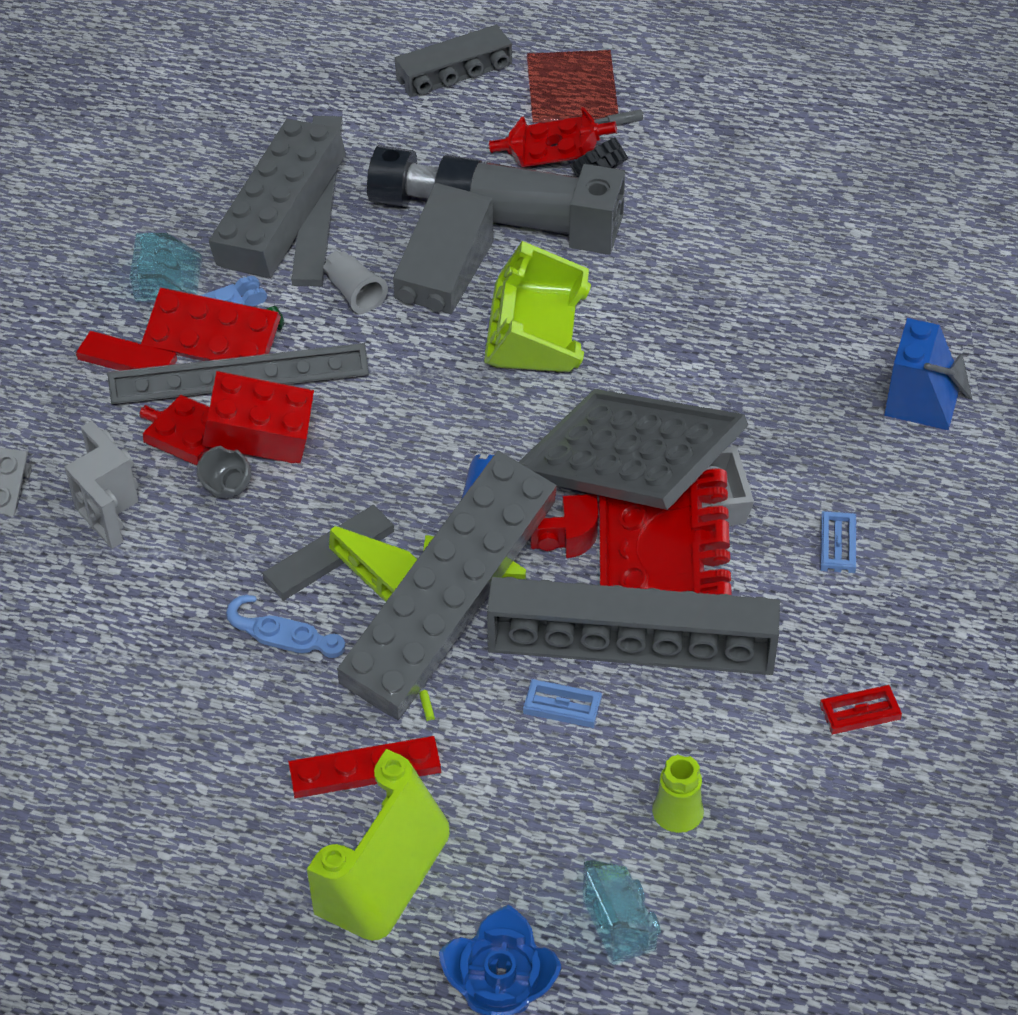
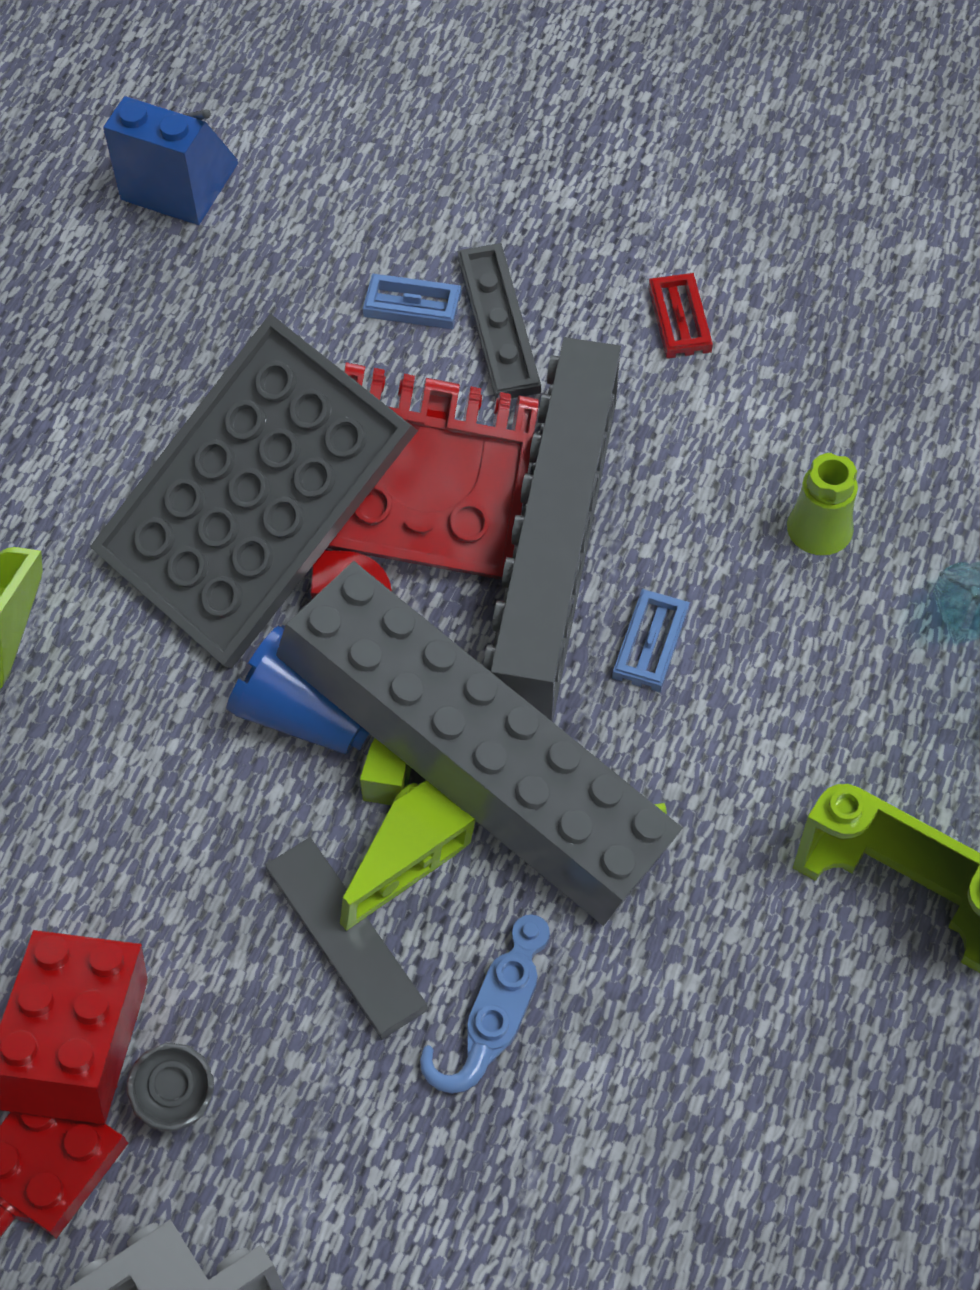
camera: 85 degrees left, 10 degrees up
red plate [288,736,441,799] -> none
none -> dark grey tile [457,243,541,401]

